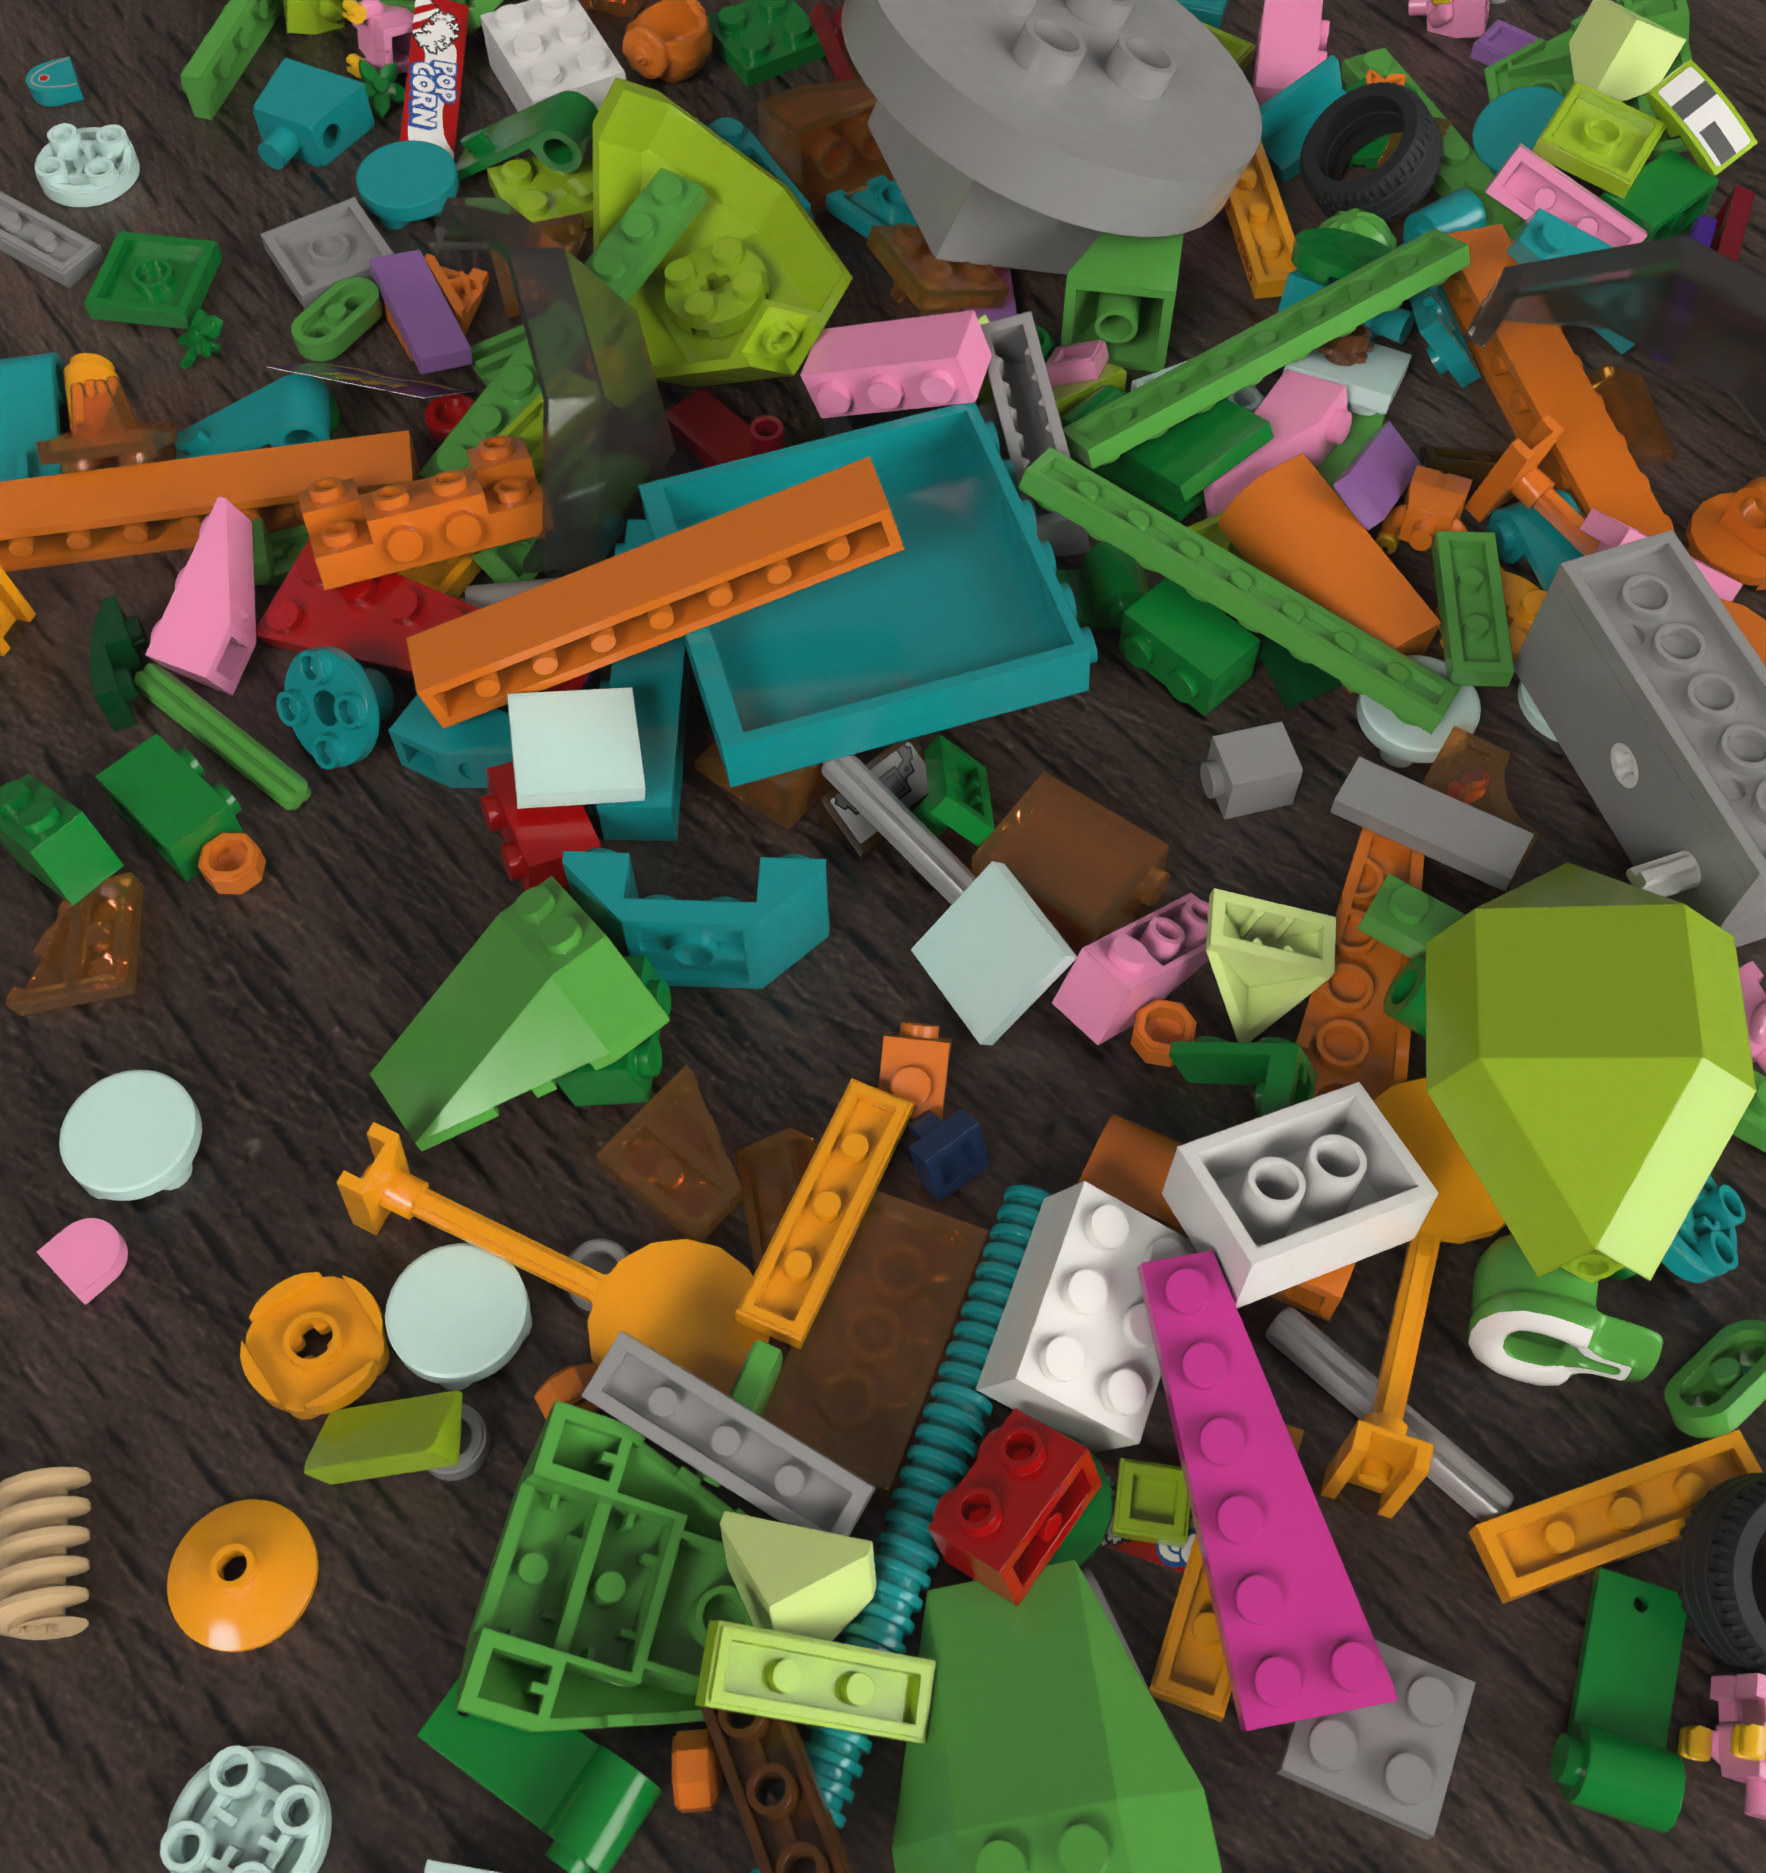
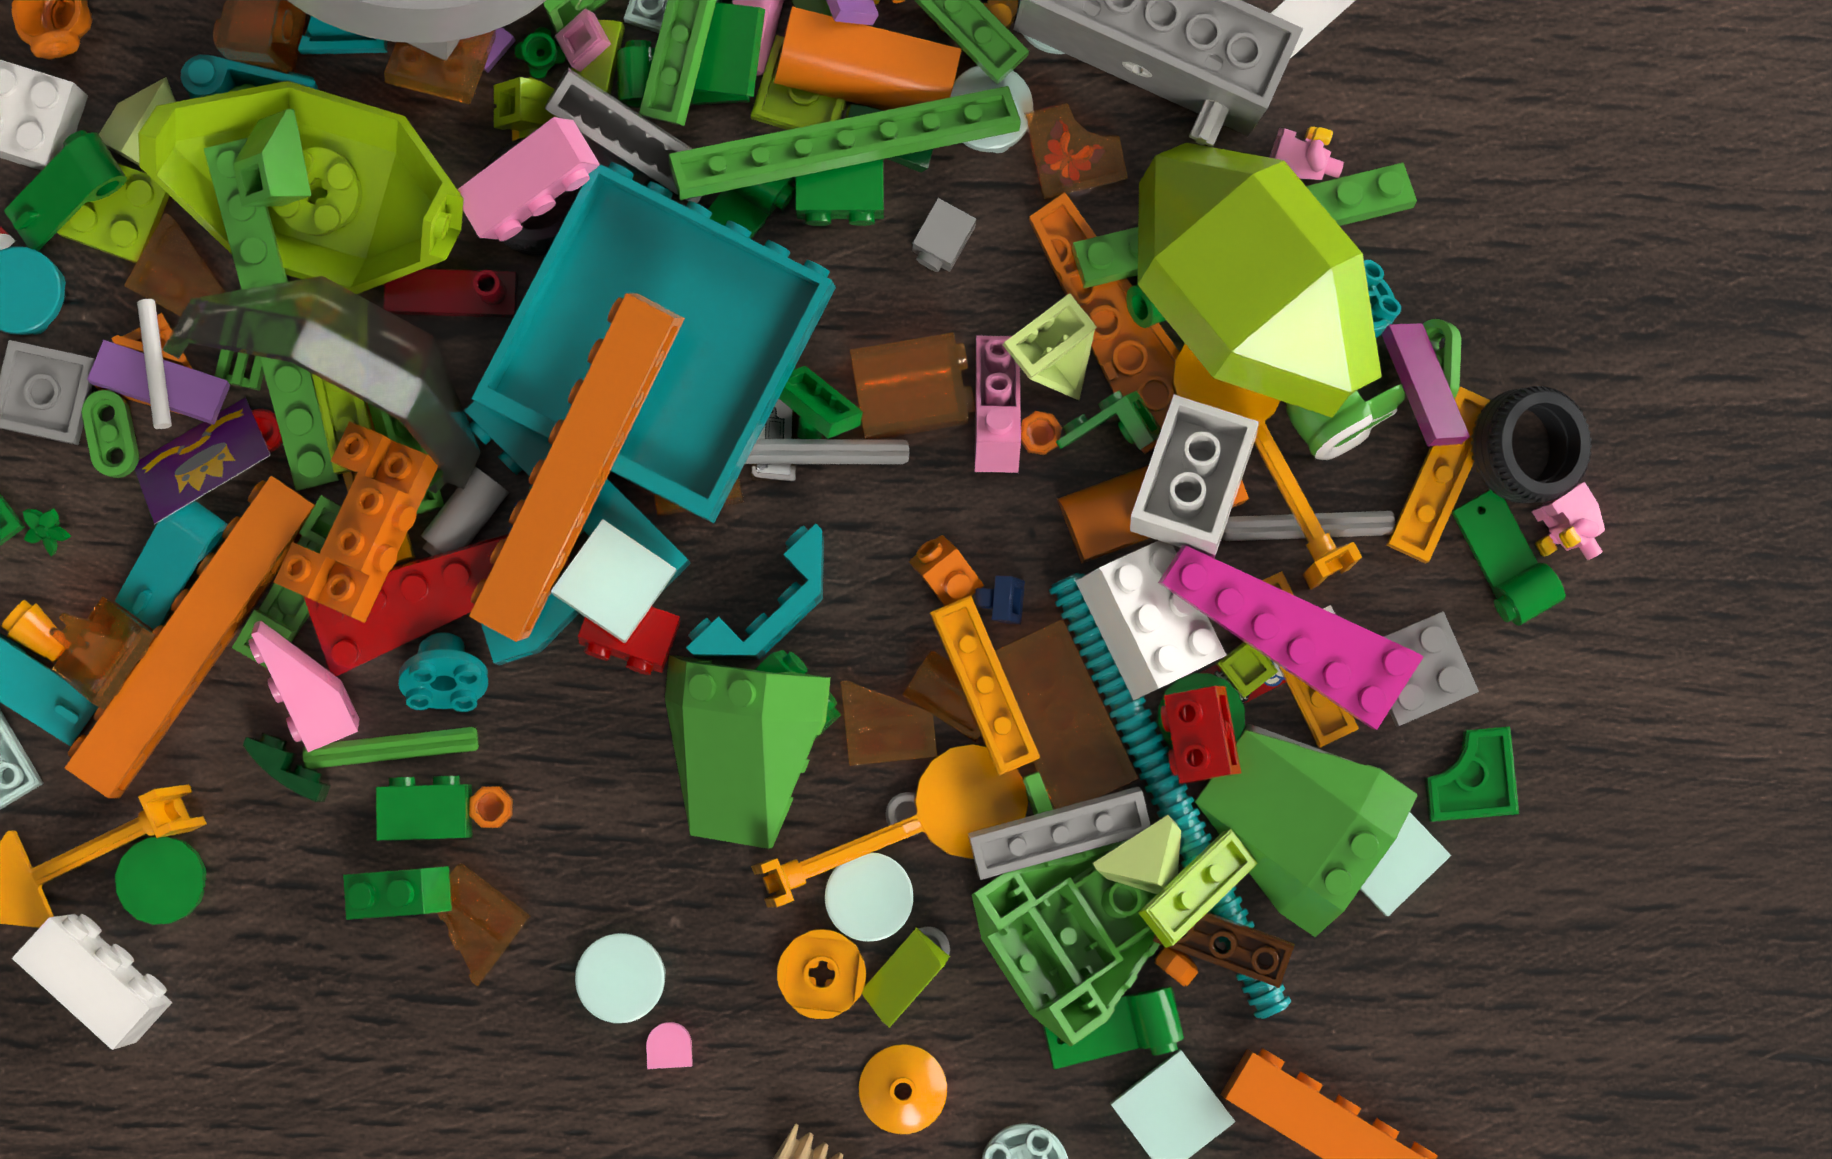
camera: 55 degrees left, 25 degrees up
orange tile [534,1363,600,1419] -> none
light aqua tile [911,861,1078,1045] -> none
light grey tile [1330,757,1534,891] -> none
none -> white bar [137,299,172,429]
none -> bright green slope [233,109,311,207]
none -> magenta tile [1382,323,1470,446]

